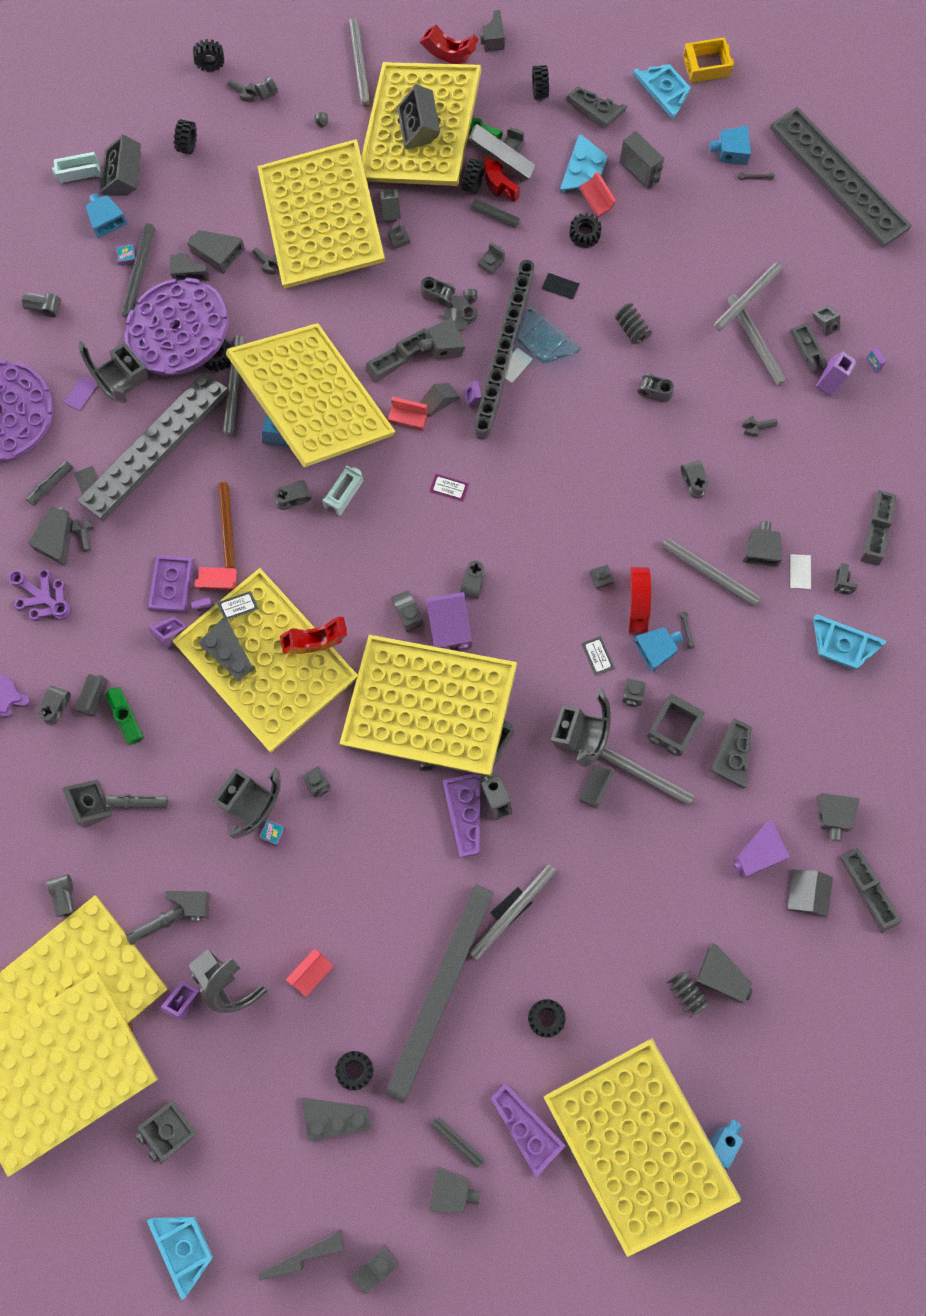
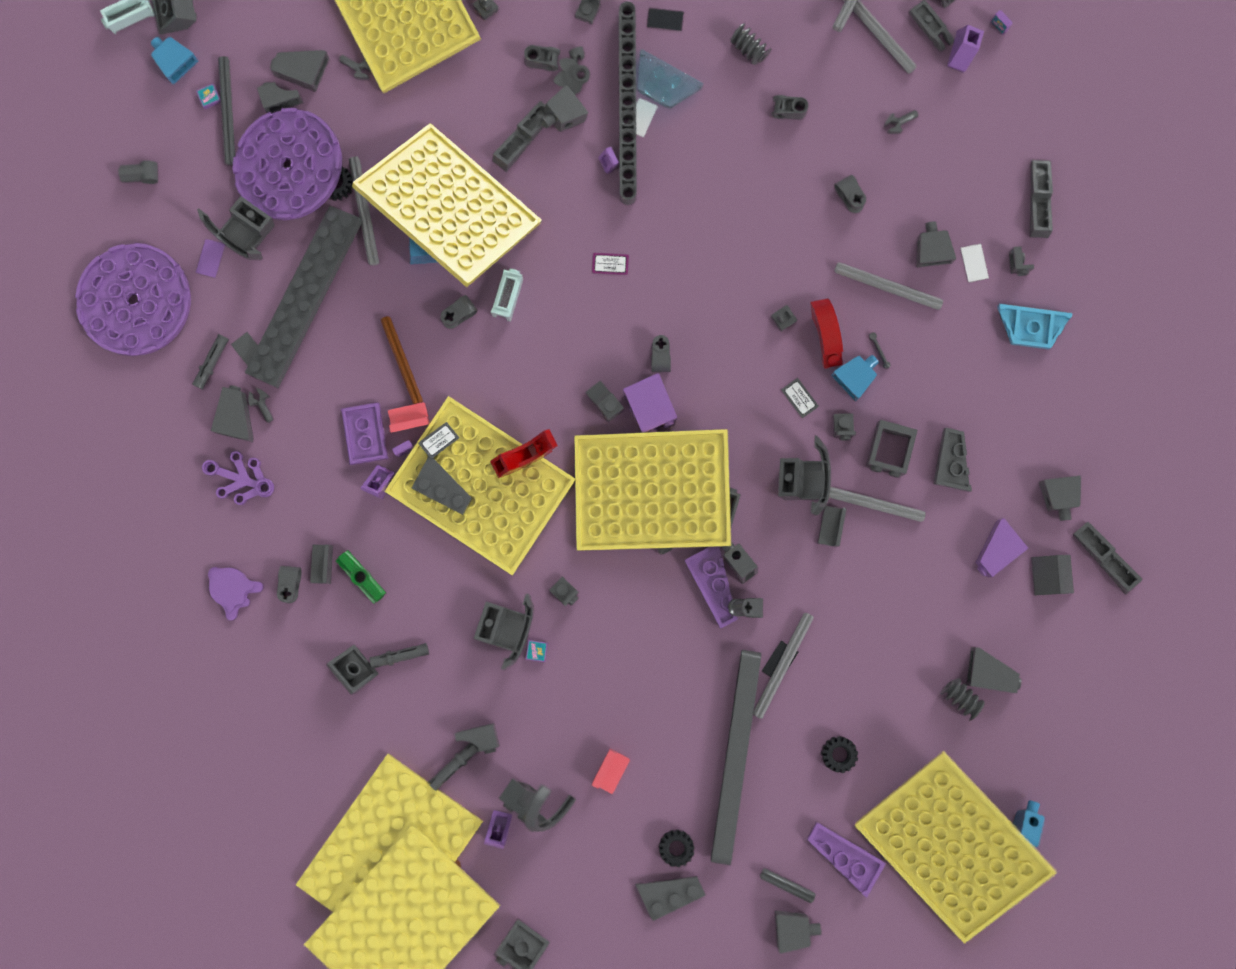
camera: 15 degrees left, 10 degrees up
dark grey piece [47,874,75,917] -> none
coral panel [388,397,428,431] -> none
dark grey slope [420,383,460,417] -> none
none -> dark grey piece [728,598,763,618]

